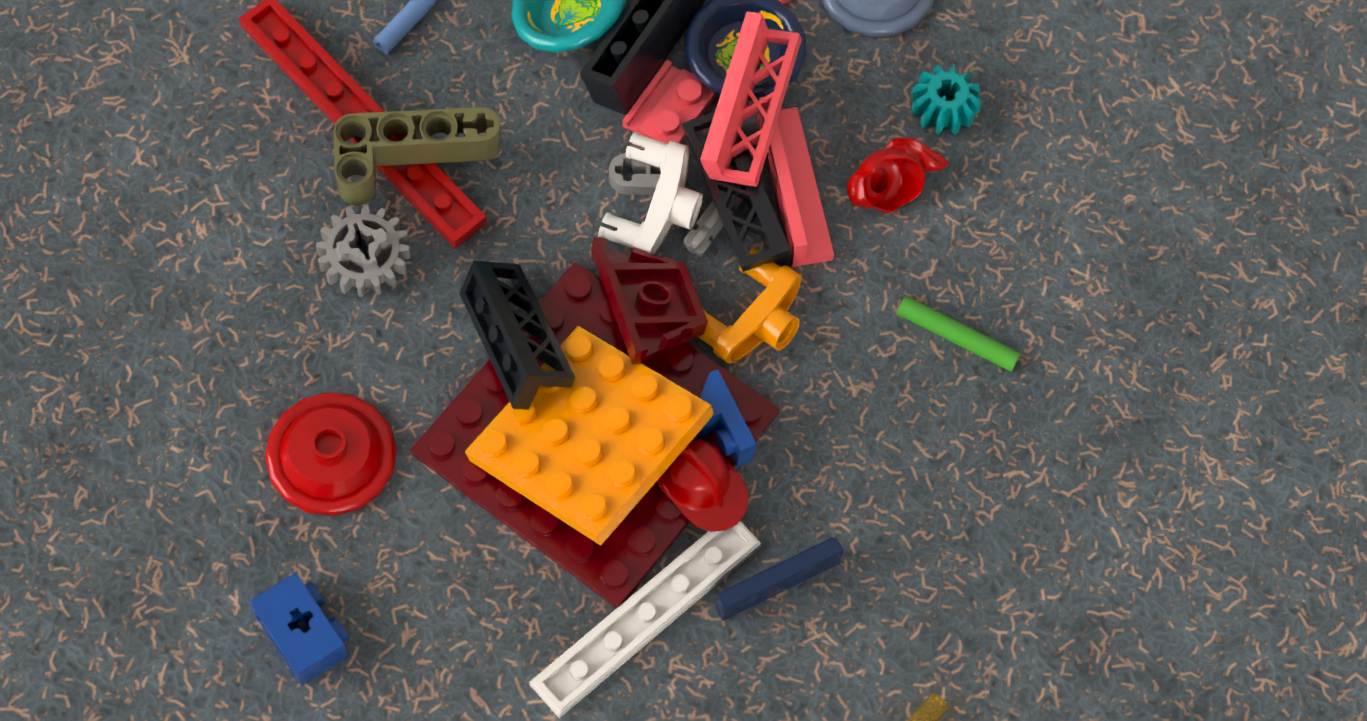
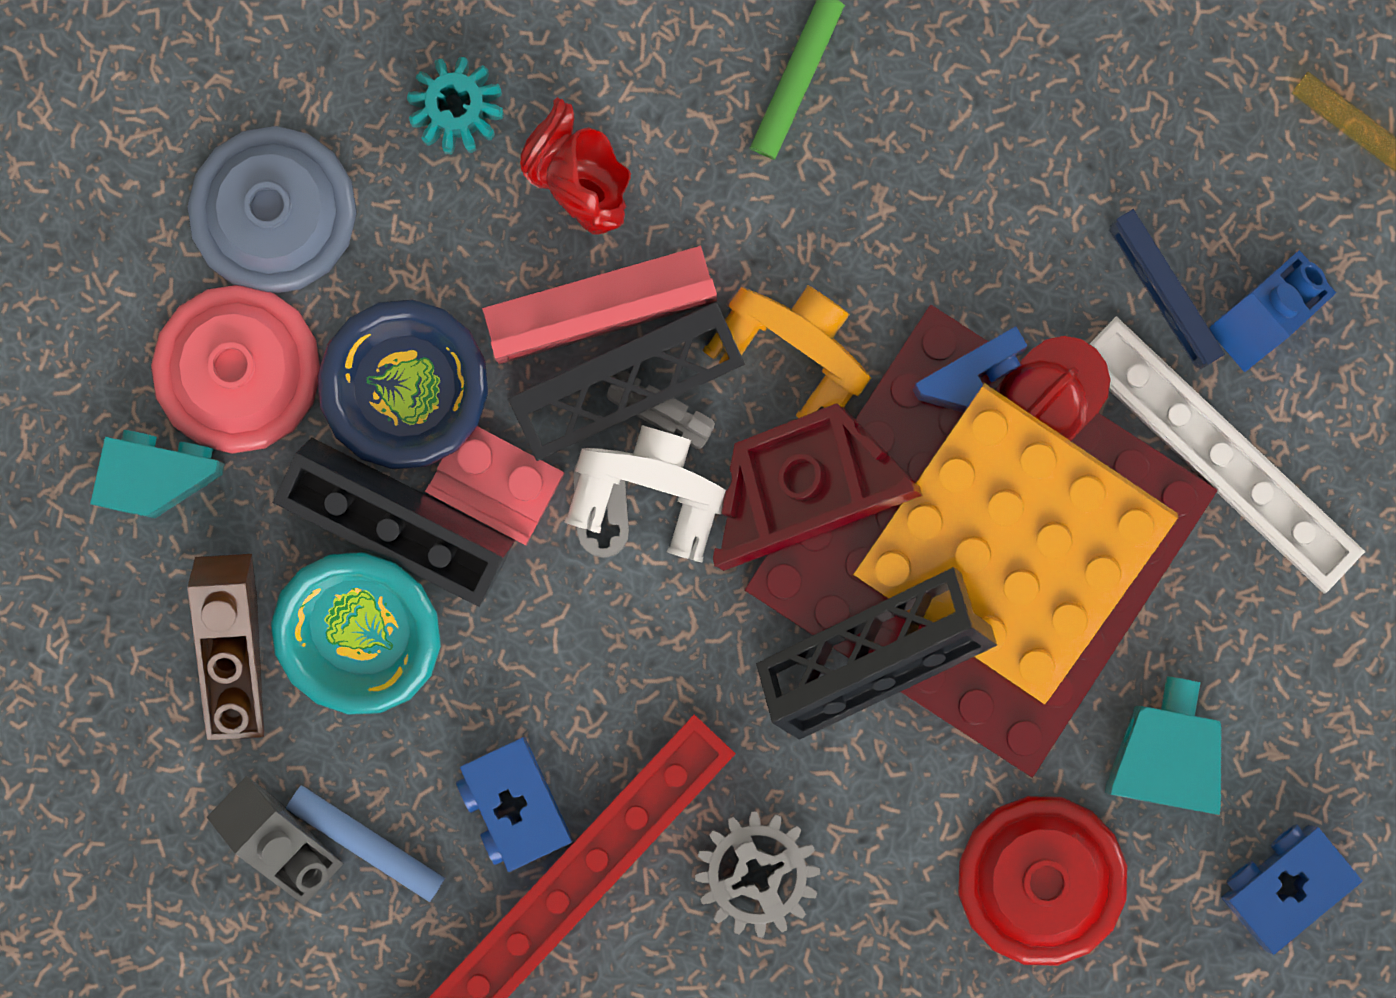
camera: 90 degrees left, 20 degrees up
olive beam [333,107,502,205] -> none
coral fence [700,12,802,187] -> none
none -> blue brick [456,737,573,872]
none -> teal torso [1105,676,1221,815]
none -> blue slope [1209,250,1336,372]

